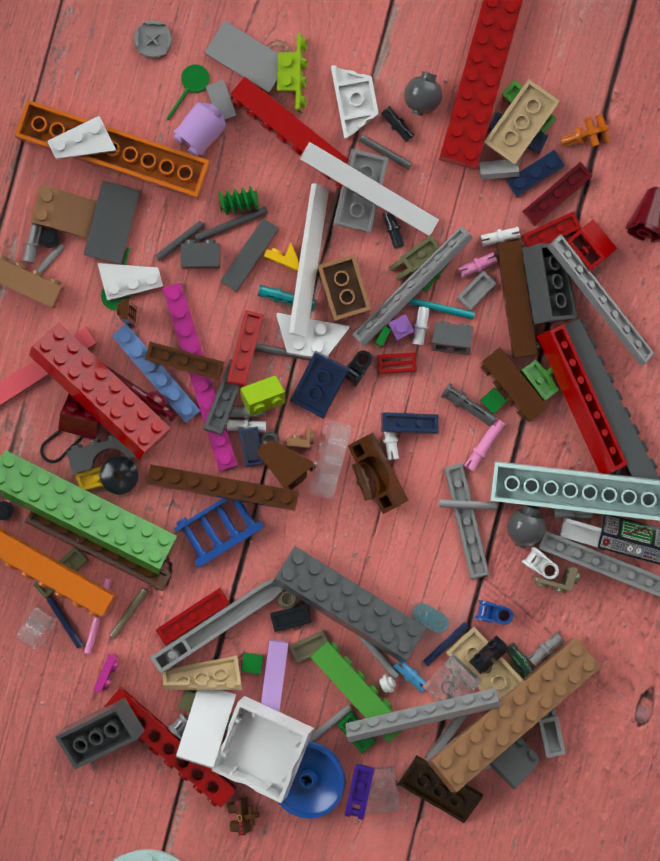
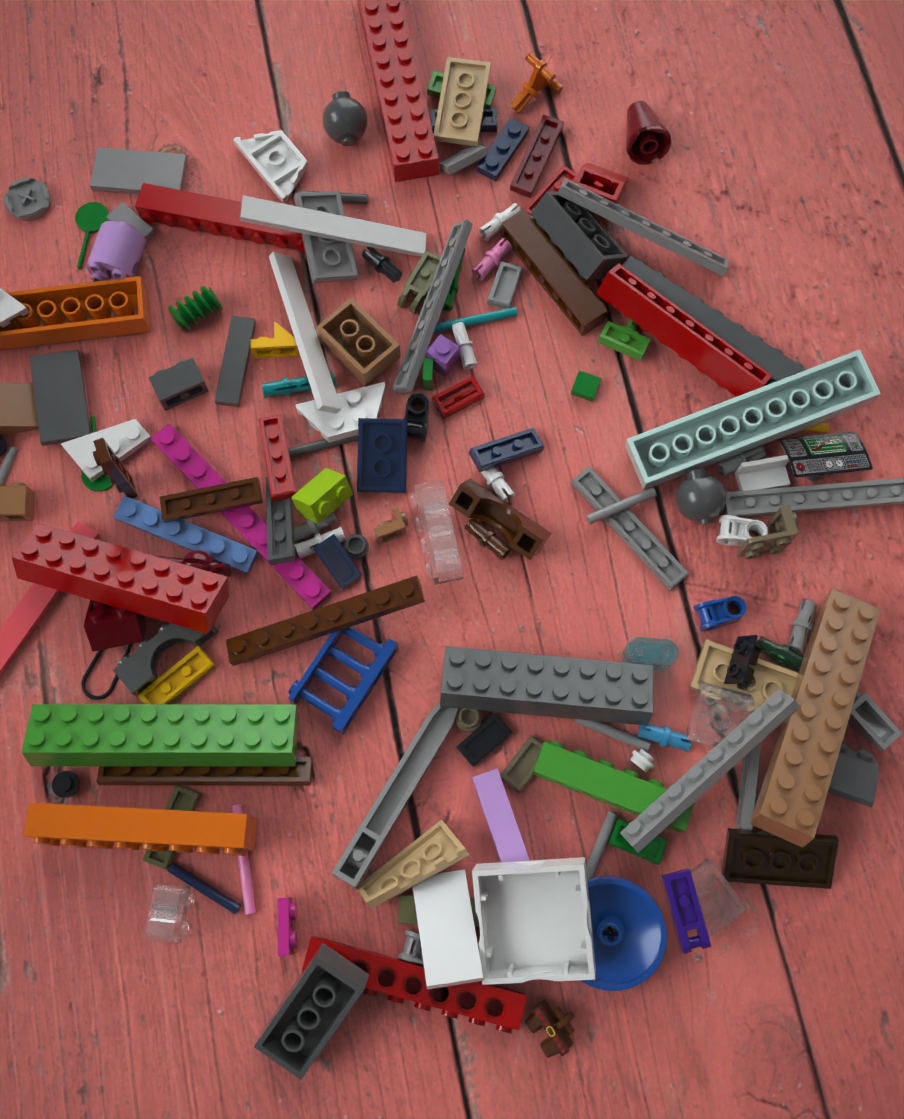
camera: 30 degrees left, 15 degrees down
black dish [100,456,139,495] -> none
dark tan bar [109,587,149,638] -> none
dark grey bar [155,221,204,261] -> none
red tile [156,588,230,646] -> none
dark grey bar [195,206,268,242] -> none
green tile [241,652,263,674] -> none
reddish brown slope [256,440,317,490] -> none
lime bracket [277,33,307,113] -> none
black pin [381,106,415,143] -> none
dark blue bar [423,622,469,666] -> none
dark grey brick [432,321,473,355] -> none
dark grey pin [441,383,496,426] -> none
bright pink pin [464,418,506,472] -> none
reddish brown brick [480,347,548,422] -> none

